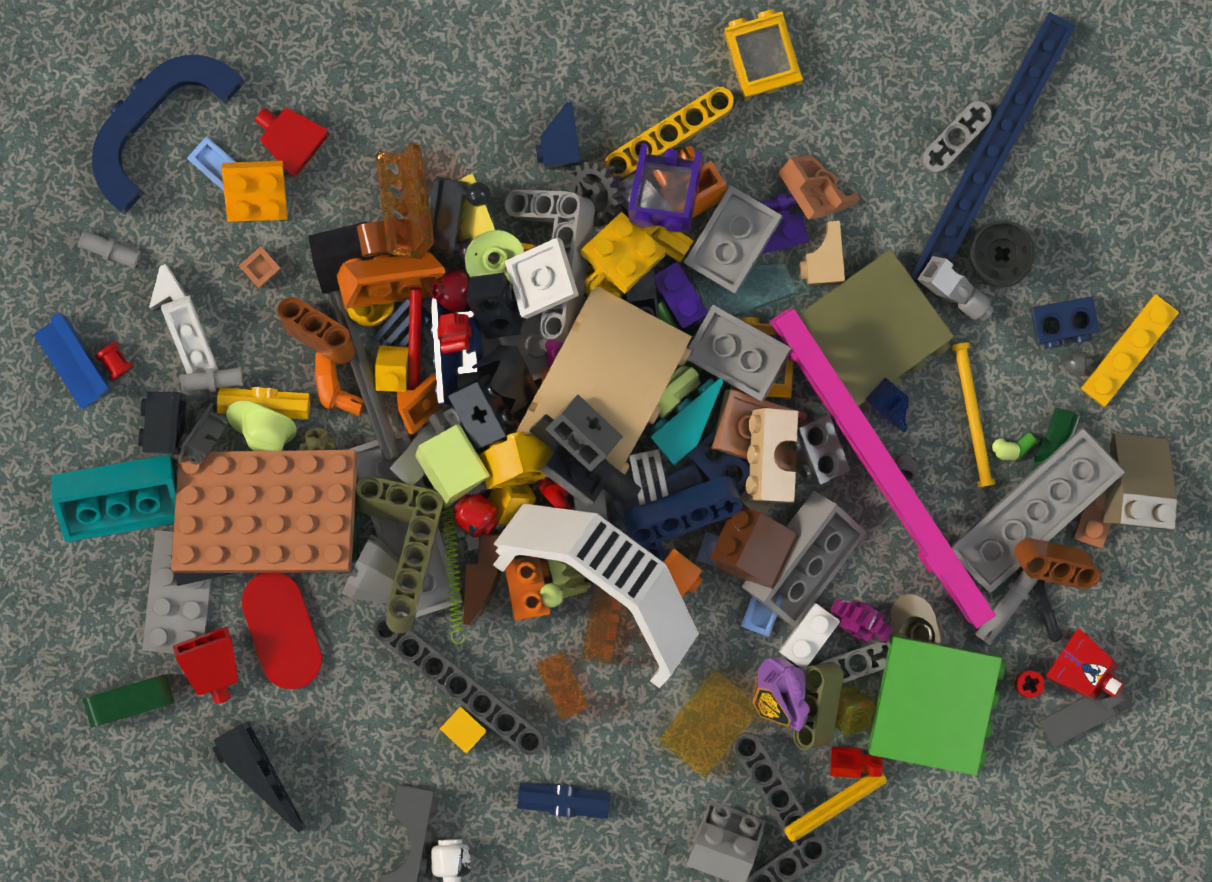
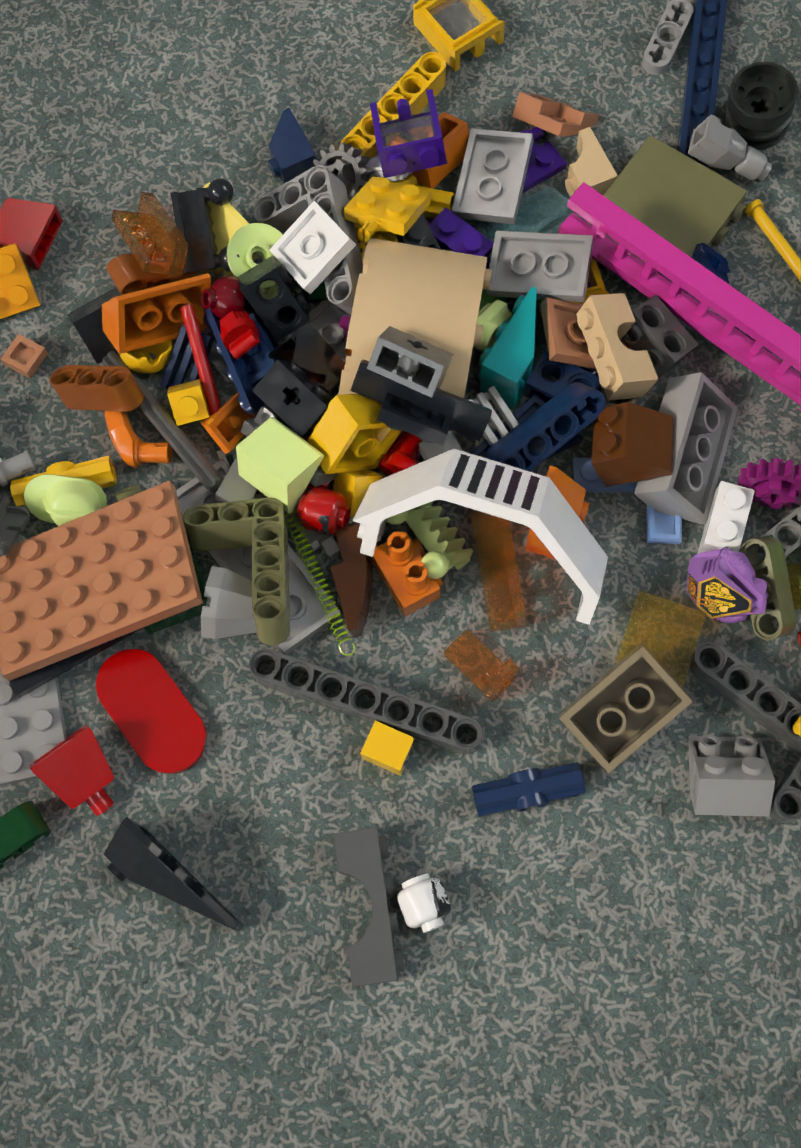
camera: 20 degrees left, 15 degrees down
none -> dark tan brick [559,642,693,774]

